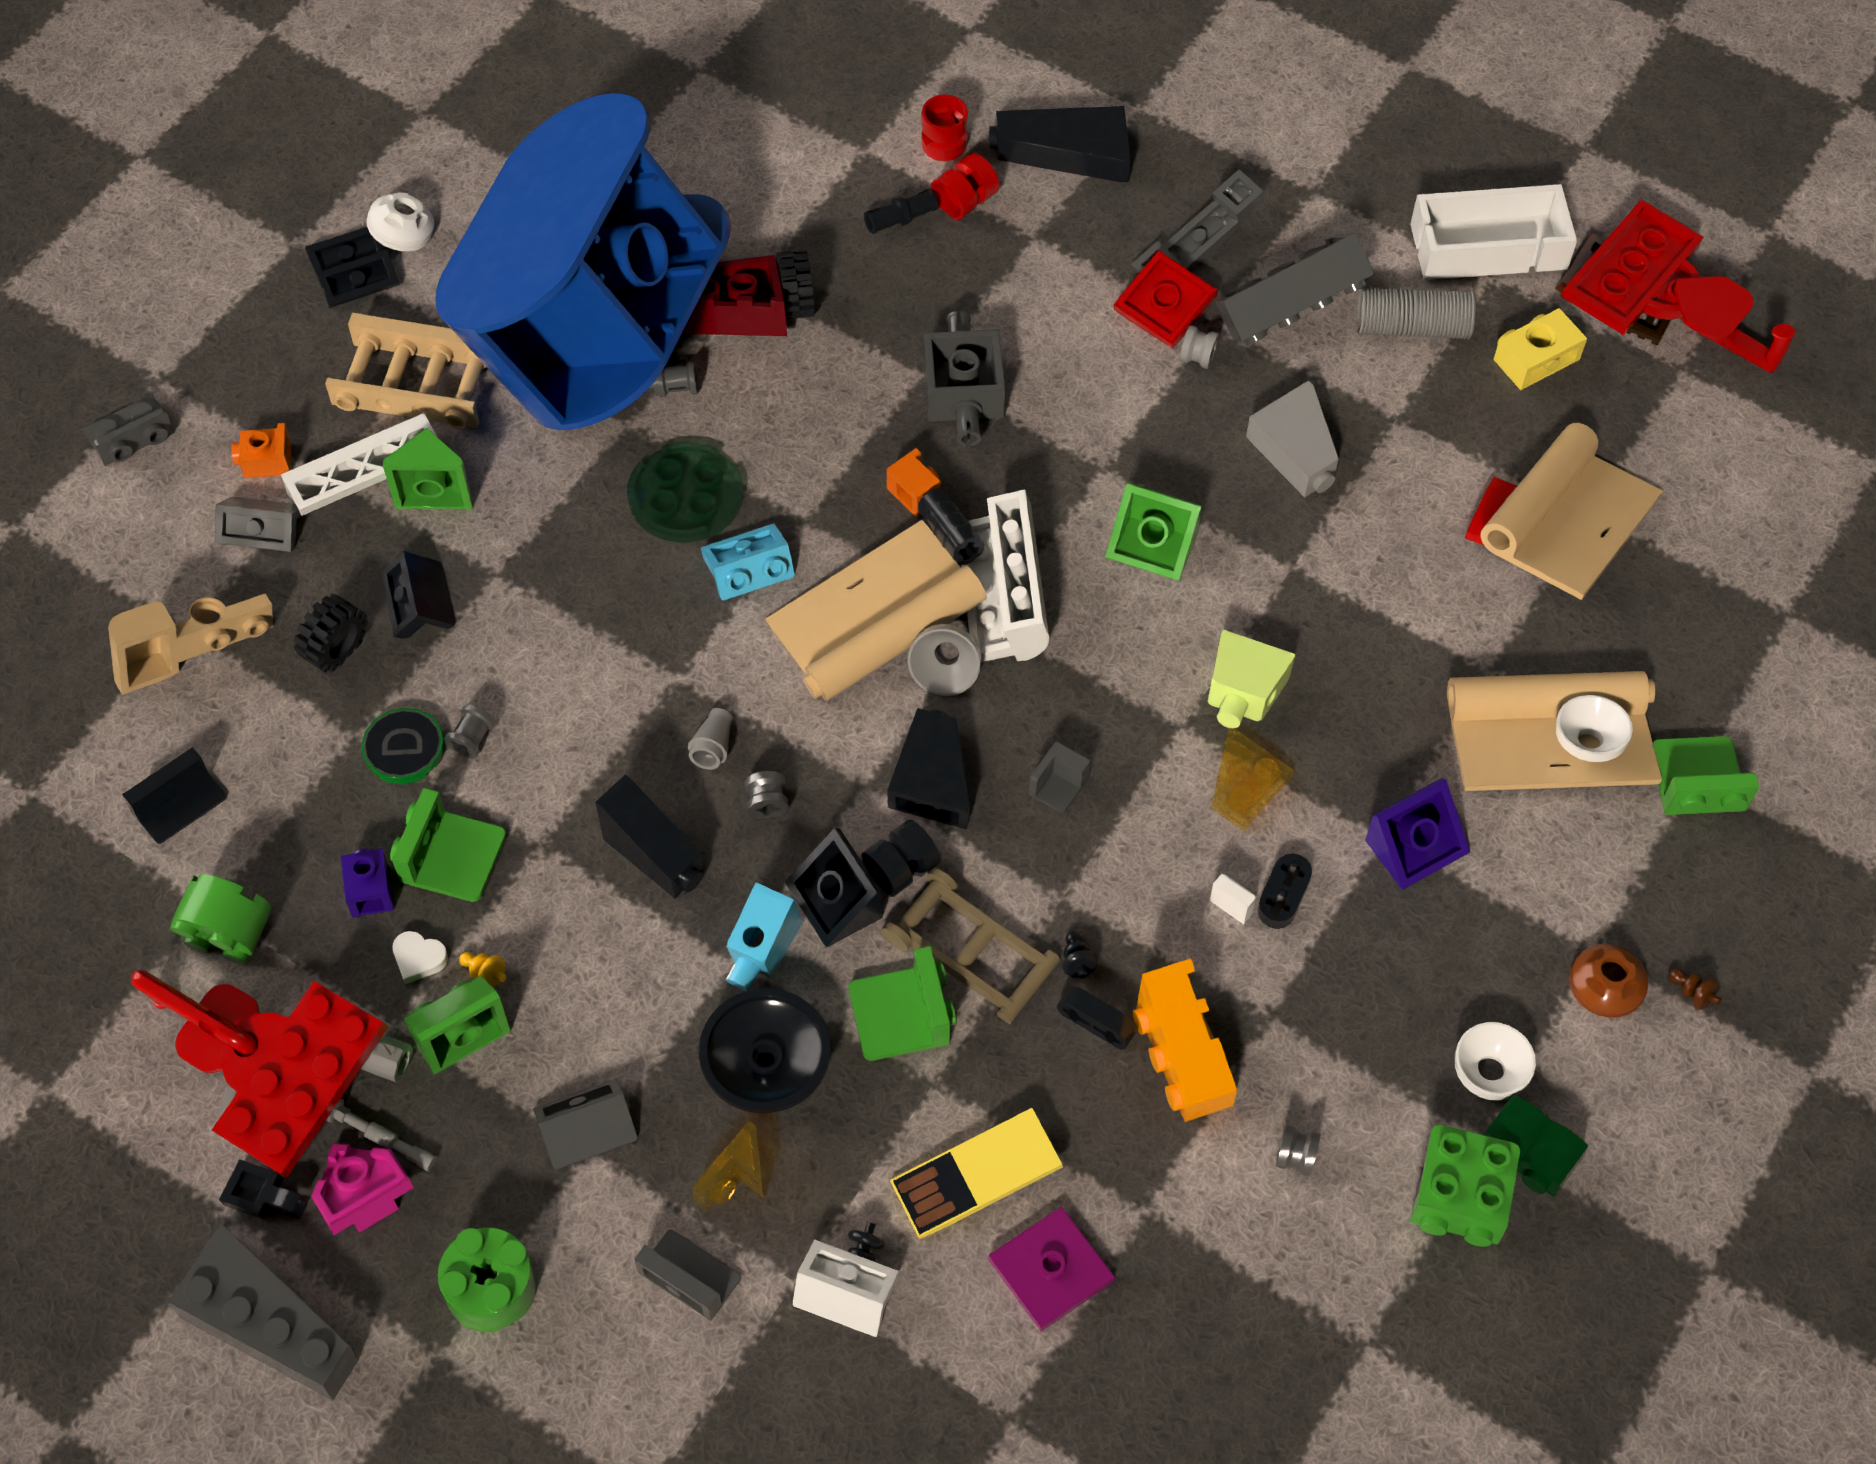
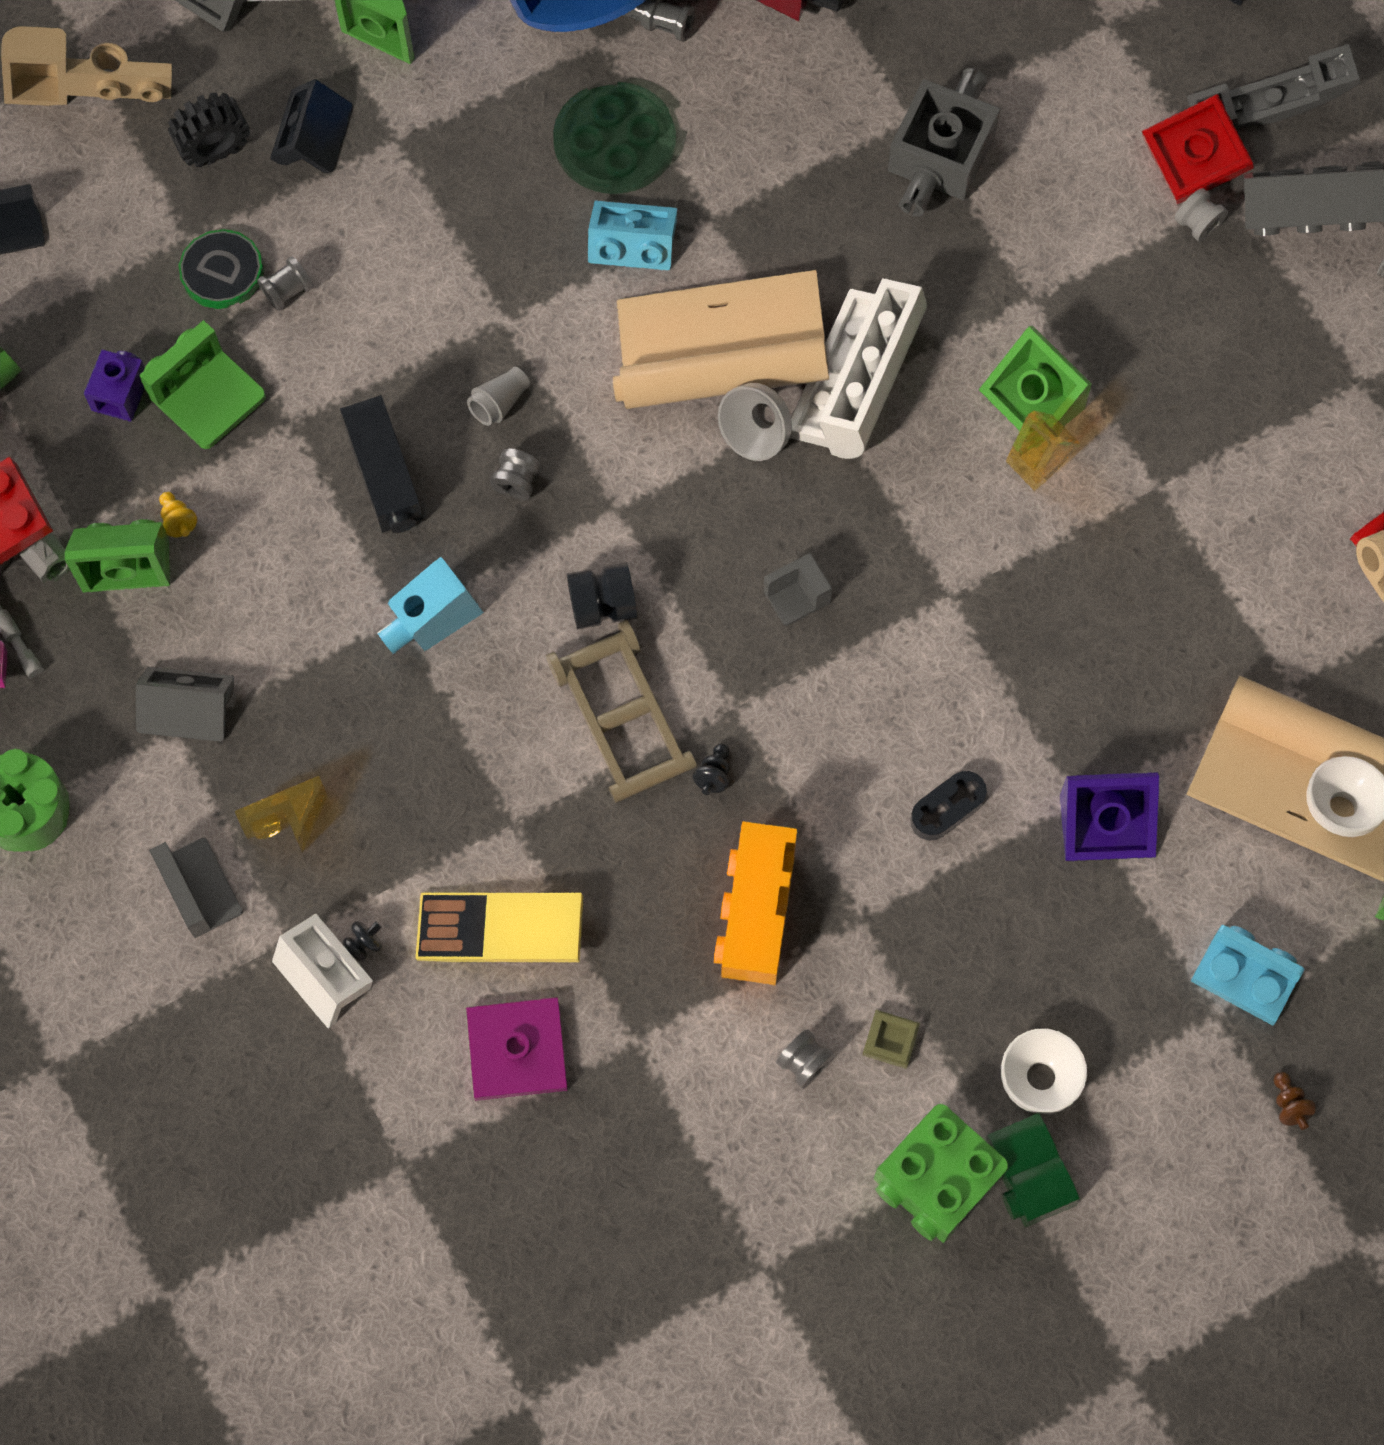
camera: 30 degrees right, 10 degrees up
white tile [392,931,448,985] -> none
black dish [699,988,831,1113] -> none
black slope [785,828,883,947] -> none
bright green bracket [848,946,956,1061] -> none
orange brick [886,448,941,517] -> none
black slope [887,708,970,830] -> none
black axle [918,489,984,565] -> none
black beam [1057,986,1138,1050] -> none
yellowish green torso [1208,629,1296,728] -> none
white tile [1210,874,1256,924] -> none
clear yellow wing [1211,728,1295,831] -> none
light grey slope [1246,380,1339,498] -> none
dark orange piece [1569,944,1648,1018] -> none
none -> olive tile [862,1010,920,1069]
none -> clear yellow slope [1006,411,1082,491]
none -> medium azure bracket [1191,925,1305,1026]

